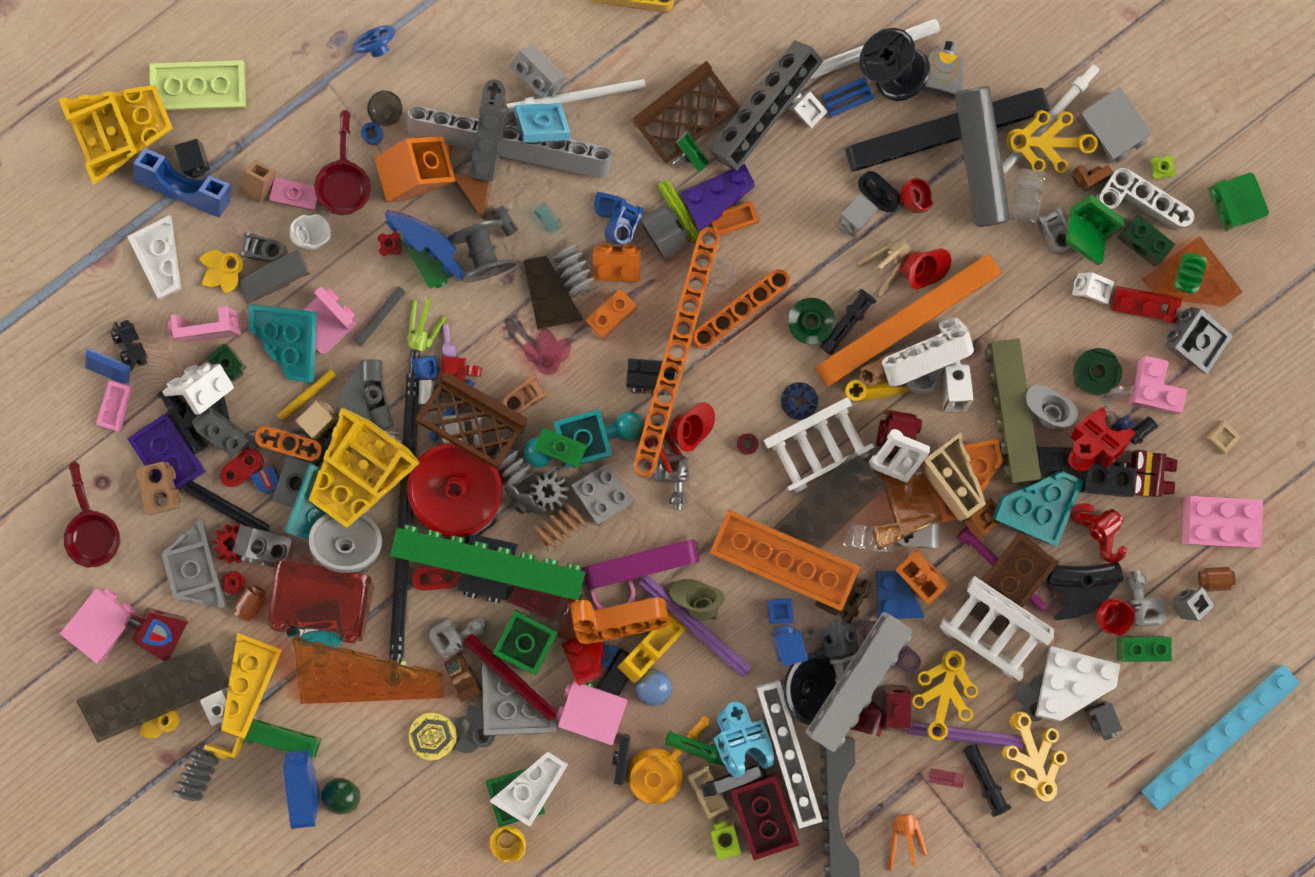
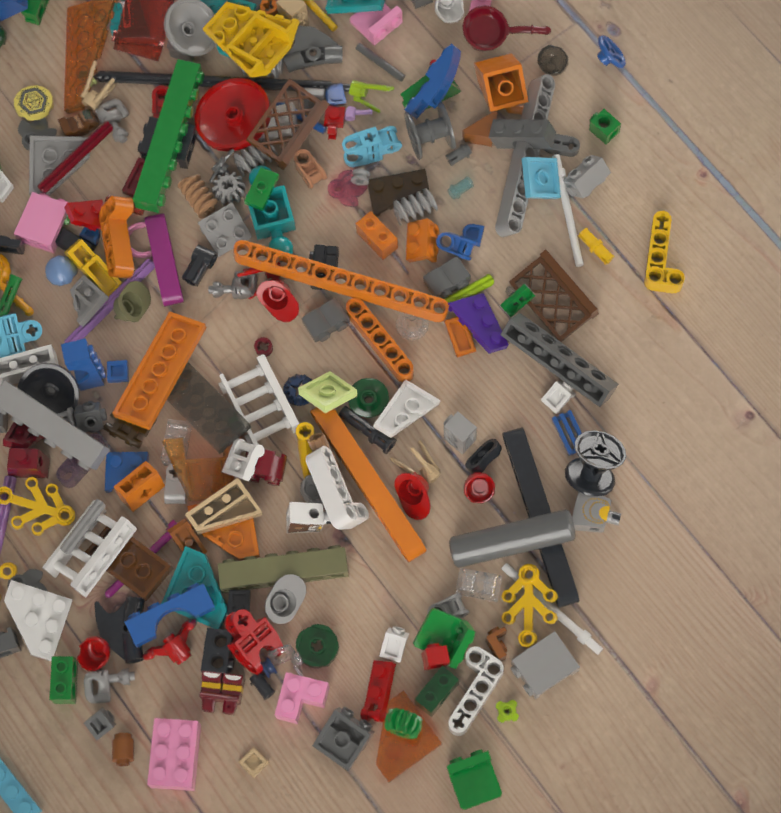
camera: 90 degrees right, 15 degrees down
blue bush [361,122,384,145] -> none
green brick [493,610,559,675] -> none
white axle [811,19,940,79] -> none
none -> light grey axle [60,499,106,555]
none -> light grey wing [70,275,109,327]
none -> tan plant [80,60,117,111]
none -> blue arch [125,583,215,648]
none -> black piece [182,245,218,287]
none -> yellowish green plate [298,371,357,413]
none -> dark grey brick [301,298,350,343]
none -> medium azure piece [342,126,402,167]
none -> light grey bush [351,169,370,186]
none -> white wing [373,379,441,438]
none -> red plate [421,643,450,670]
none -> yellow pin [578,227,615,265]
none -> green brick [589,109,621,145]

